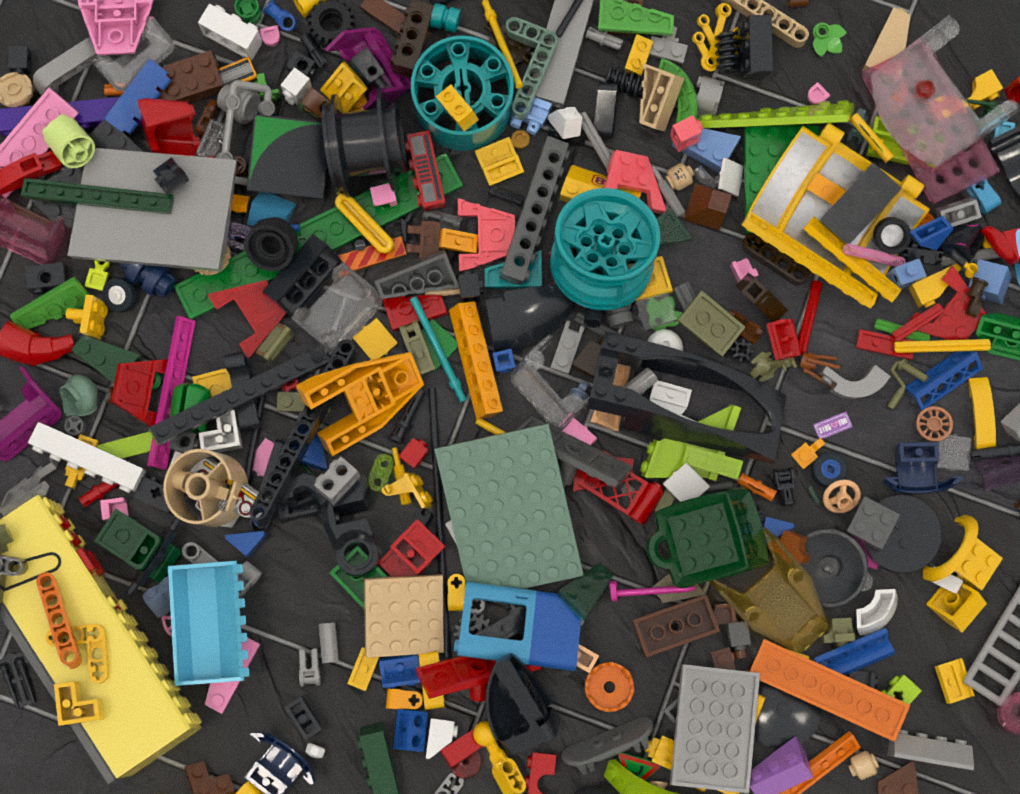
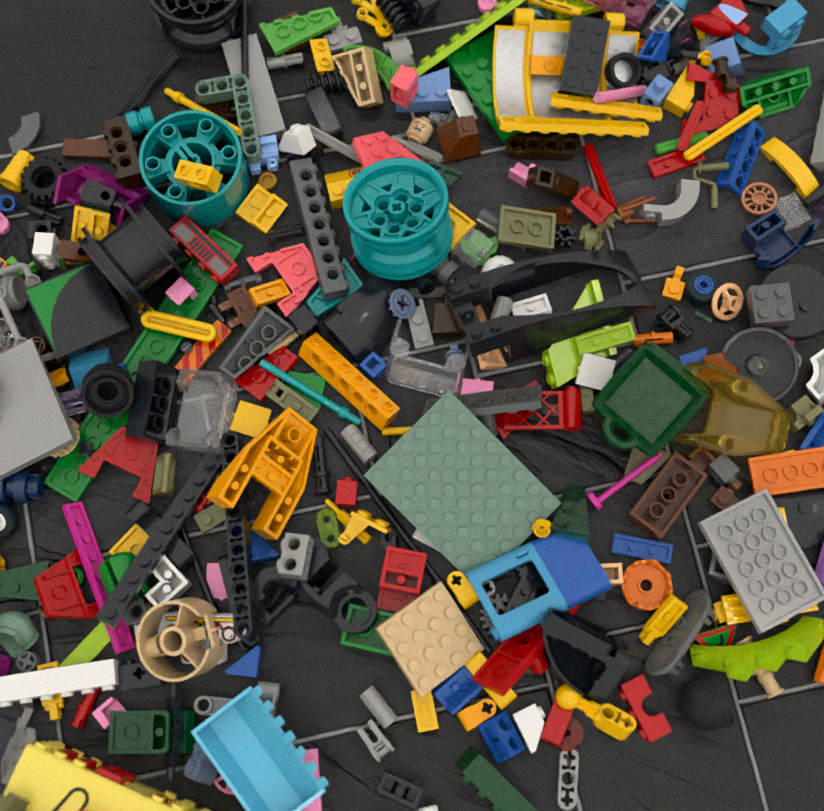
camera: 30 degrees left, 5 degrees down
medium lavender sticker [813,411,853,439] -> none
none -> black piece [79,441,94,456]
none -> light grey axle [340,423,378,464]
none -> sand blue gear [387,289,415,319]
none -> yellow plate [532,519,552,538]
none -> blue tile [610,533,674,565]
none -> yellow hinge [638,593,688,646]

